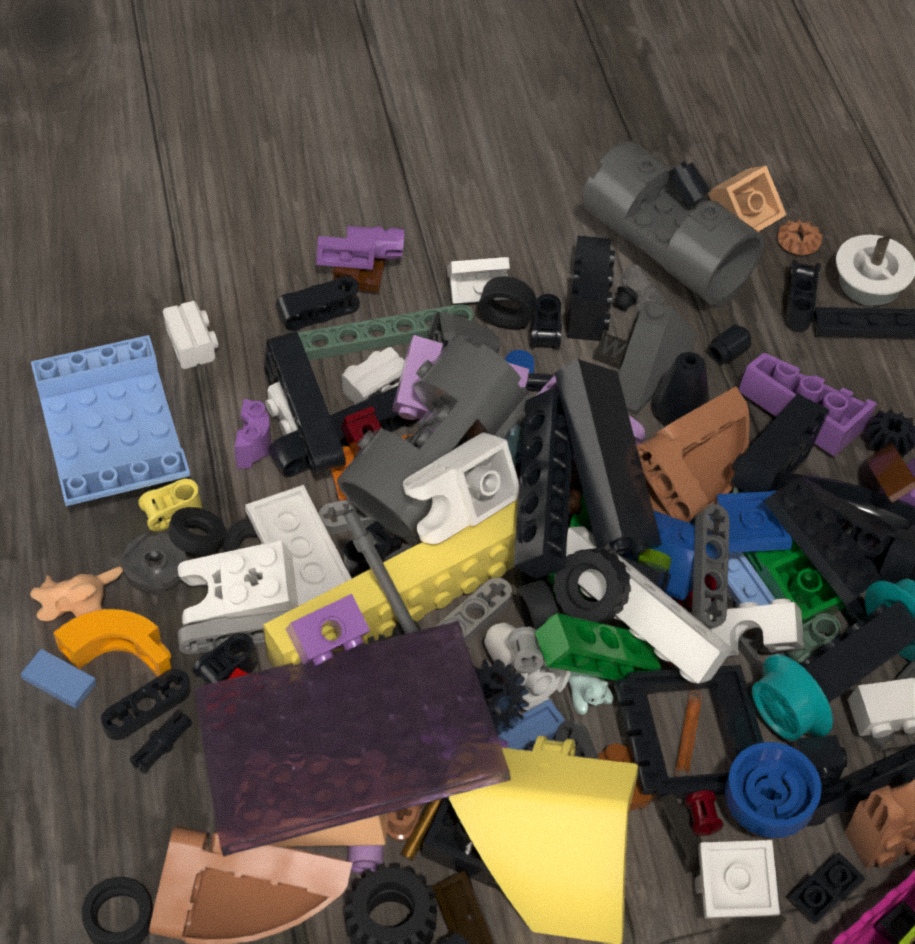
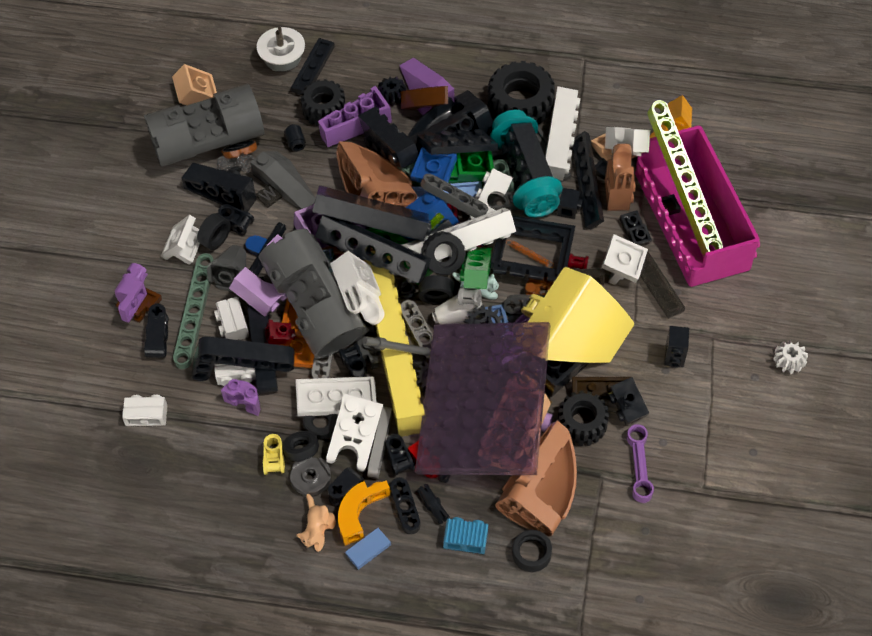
camera: 65 degrees left, 5 degrees up
light blue slope [31,335,190,506] -> none
medium lavender brick [285,594,370,666] -> none
black cone [651,352,710,427] -> none
black door [669,161,711,206] -> none
blue piece [725,742,821,838] -> none
nougat gear [777,219,823,255] -> none
black piece [785,259,821,332] -> none
none -> tile [221,140,257,159]
none -> black tyre [301,79,345,126]
none -> black piece [328,467,365,507]
none -> dark azure brick [443,517,488,554]

